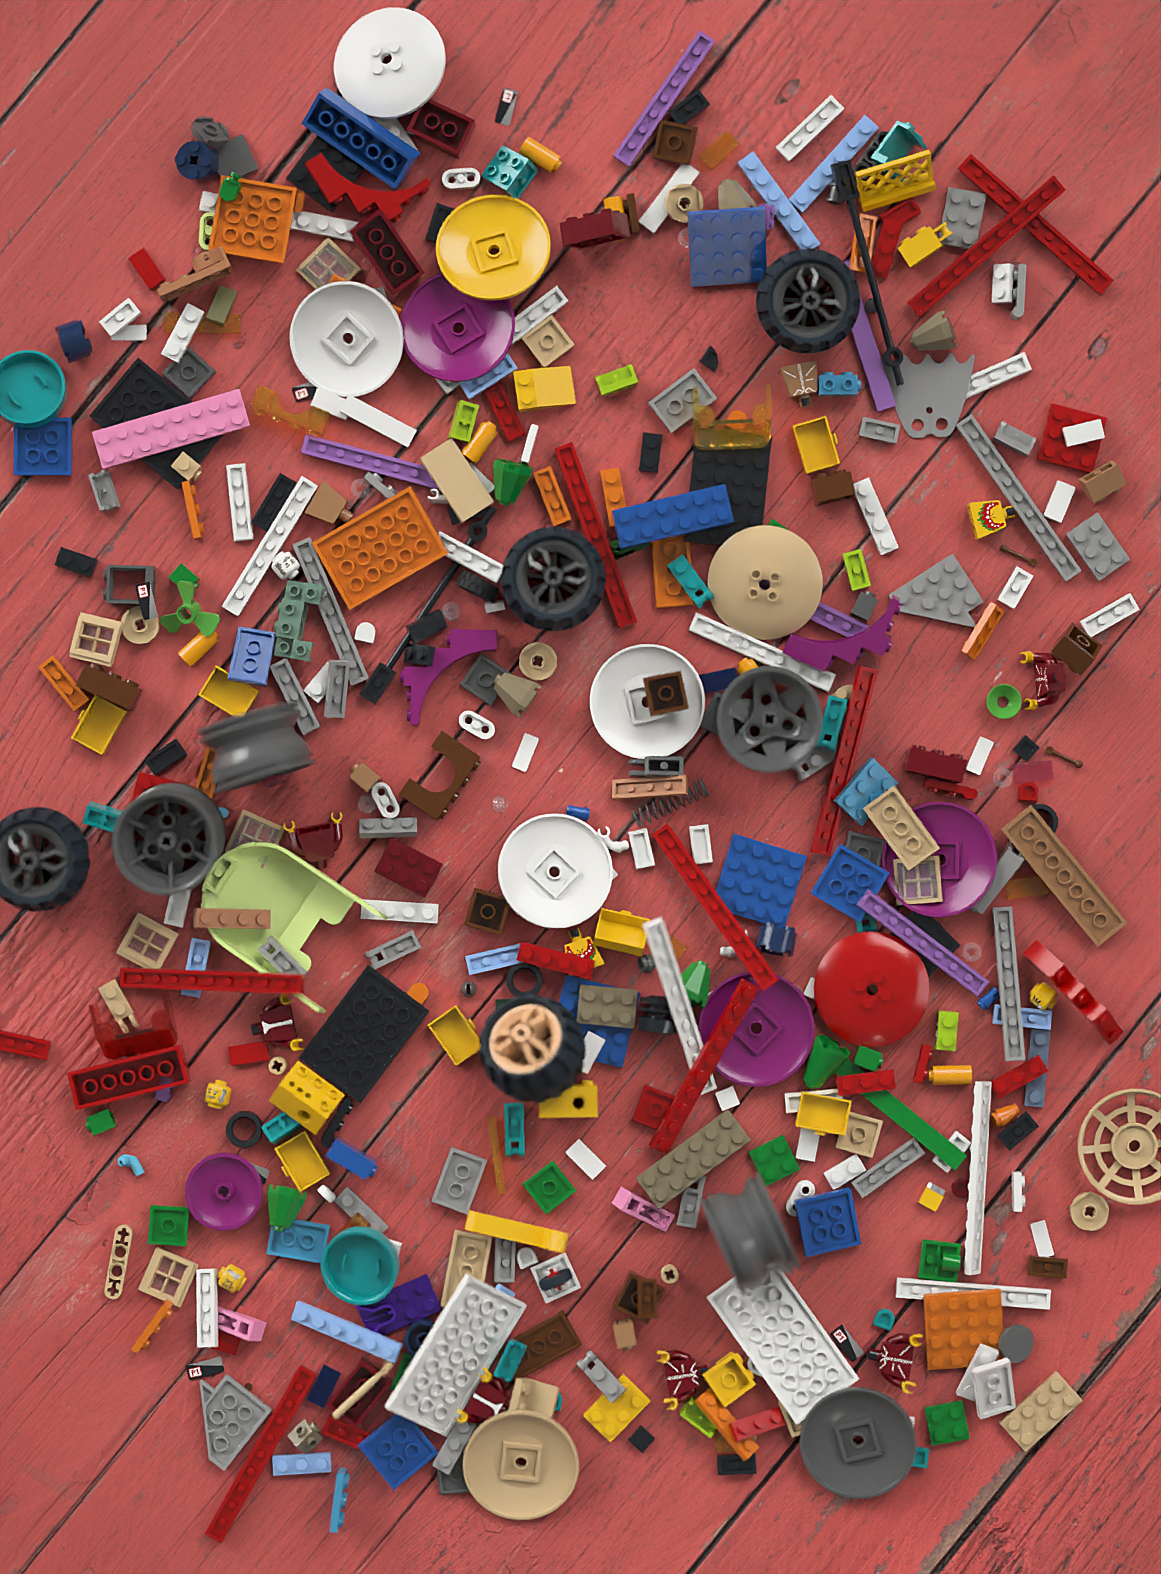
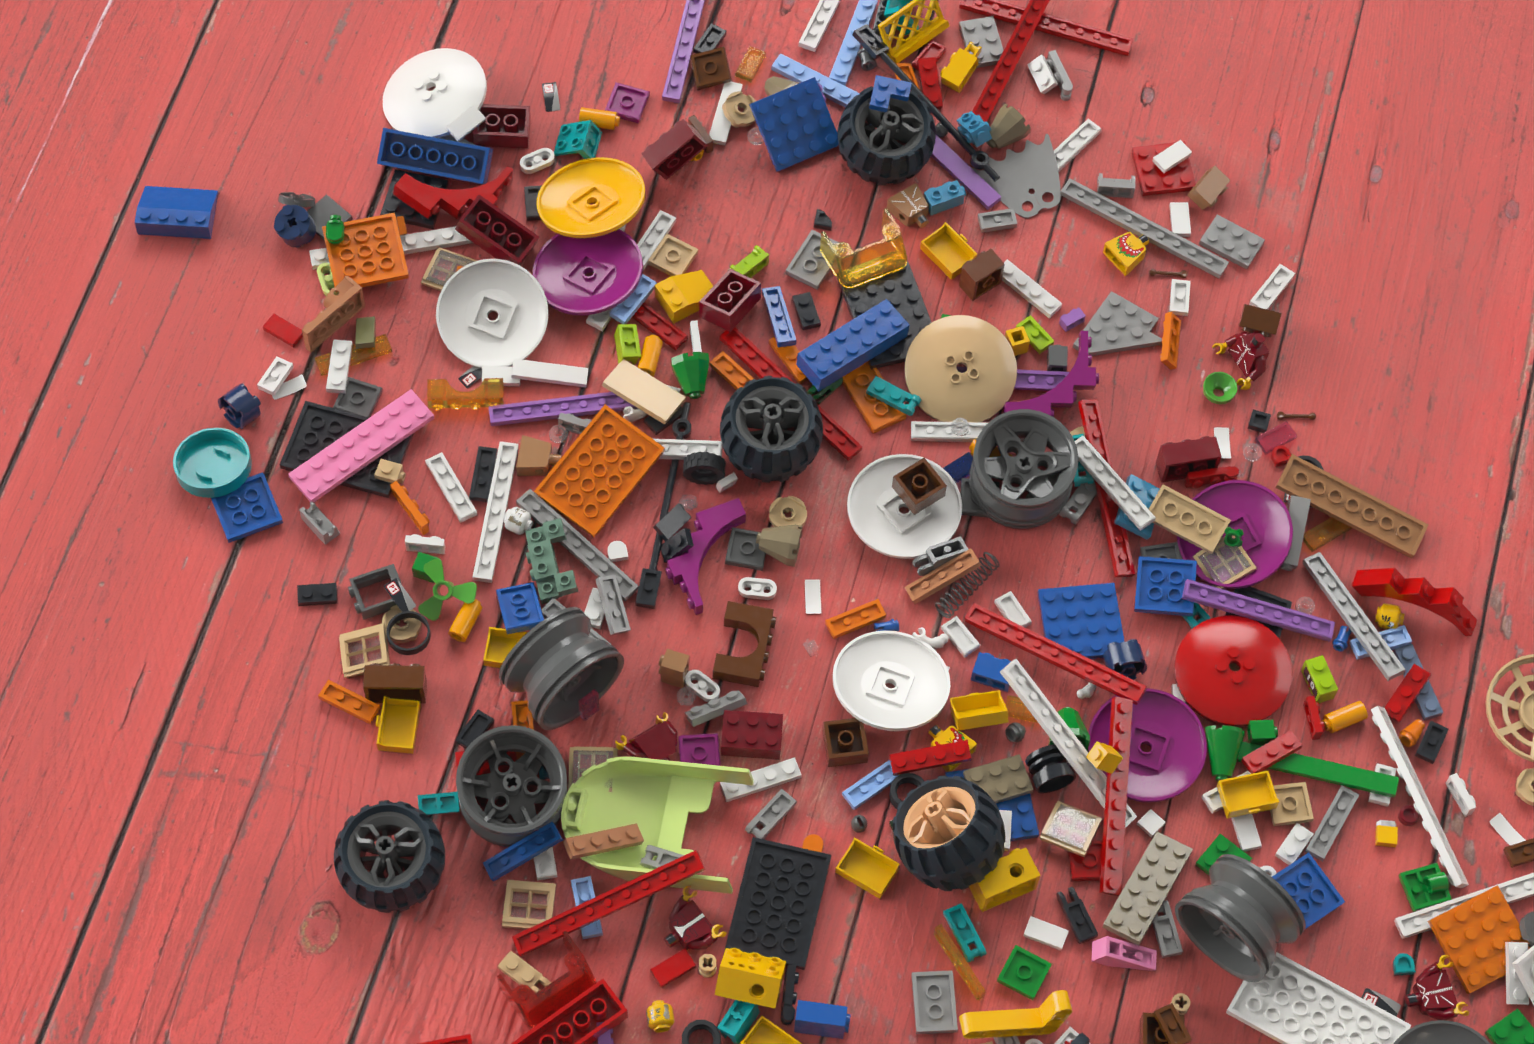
camera: 25 degrees left, 25 degrees down
none -> blue slope [134,186,218,239]
none -> black tyre [386,611,431,655]
none -> white plate [405,534,446,554]
none -> white tile [446,105,486,142]
none -> blue plate [483,822,563,882]
none -> magenta tile [605,82,650,124]
none -> magenta tile [678,733,720,766]
none -> dark red brick [699,269,761,332]
none -> plate [762,286,797,347]
none -> orange plate [825,599,886,639]
none -> plate [869,75,912,112]
none -> dark azure brick [956,111,992,147]
none -> blue brick [971,652,1011,692]
none -> yellow brick [1005,326,1030,356]
none -> clear piece [1040,801,1102,857]
none -> black hinge [1056,887,1098,944]
none -> medium lavender piece [1059,308,1086,332]
none -> white tile [1075,436,1156,531]
none -> yellow brick [1086,741,1123,774]
none -> green plate [1224,527,1244,547]

